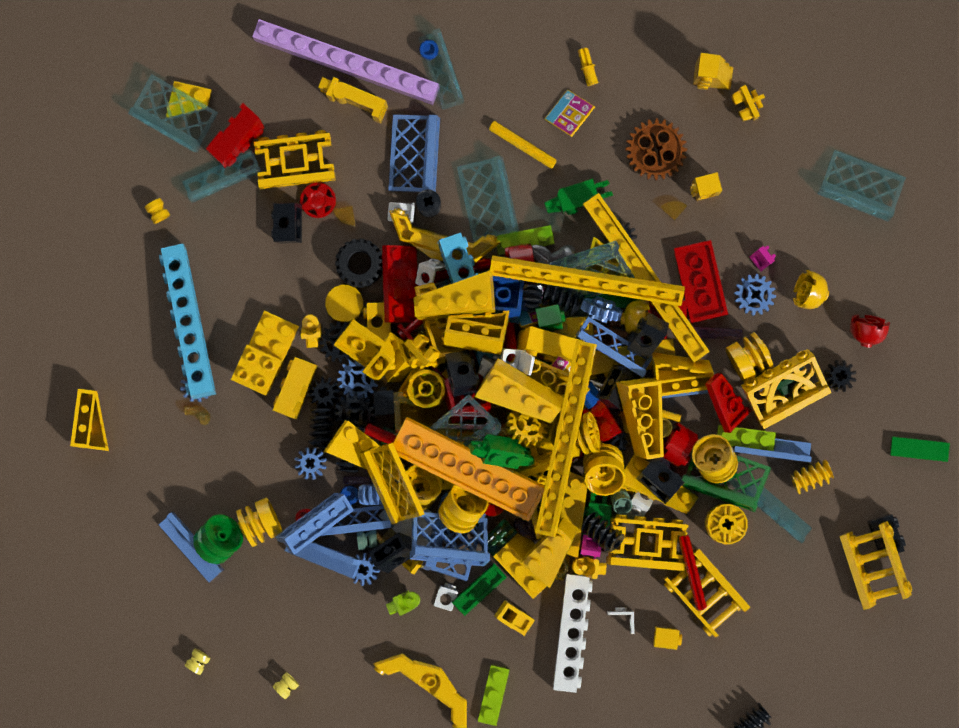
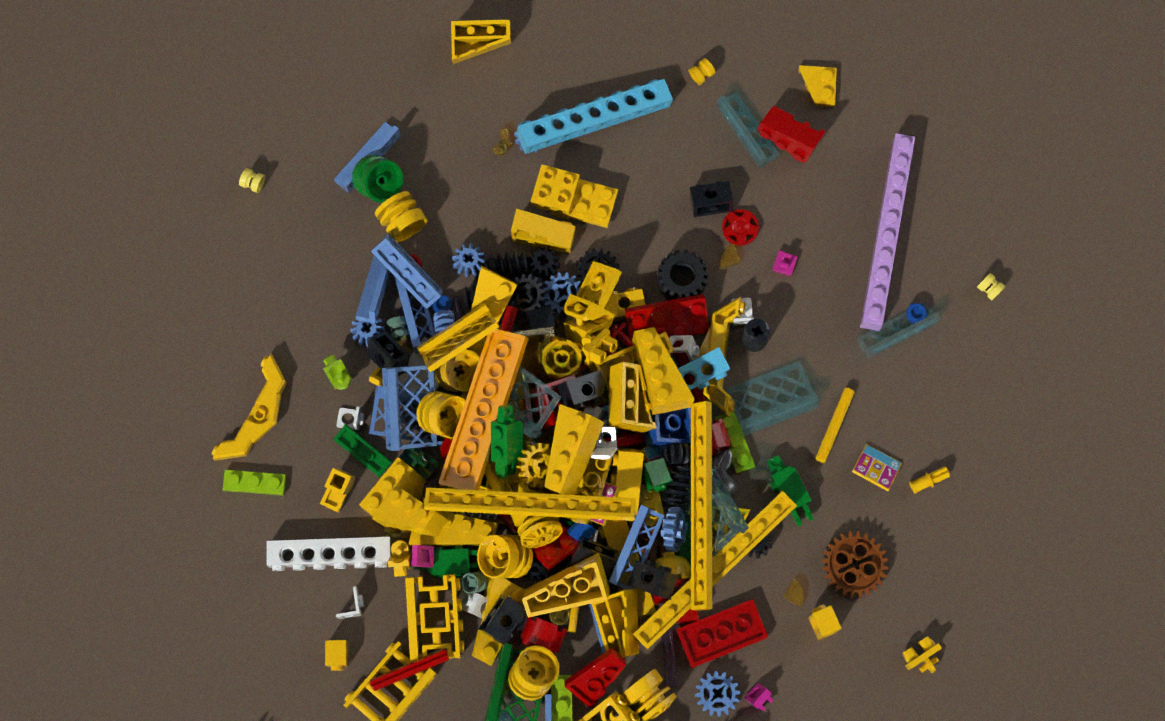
camera: 80 degrees right, 10 degrees down
clear light blue fence [128,74,219,152] -> none
yellow fence [253,130,336,190] -> none
light yellow wheel [272,672,299,699] -> none
yellow hips [301,314,322,348] -> none
yellow hips [318,77,388,124] -> none
yellow tile [325,285,363,323] -> none
medium blue fence [389,115,440,192] -> none
black piece [581,512,625,552] -> none
yellow wedge [693,53,733,90] -> none
yellow wheel [704,504,748,544] -> none
none -> dark pink tile [772,250,798,277]

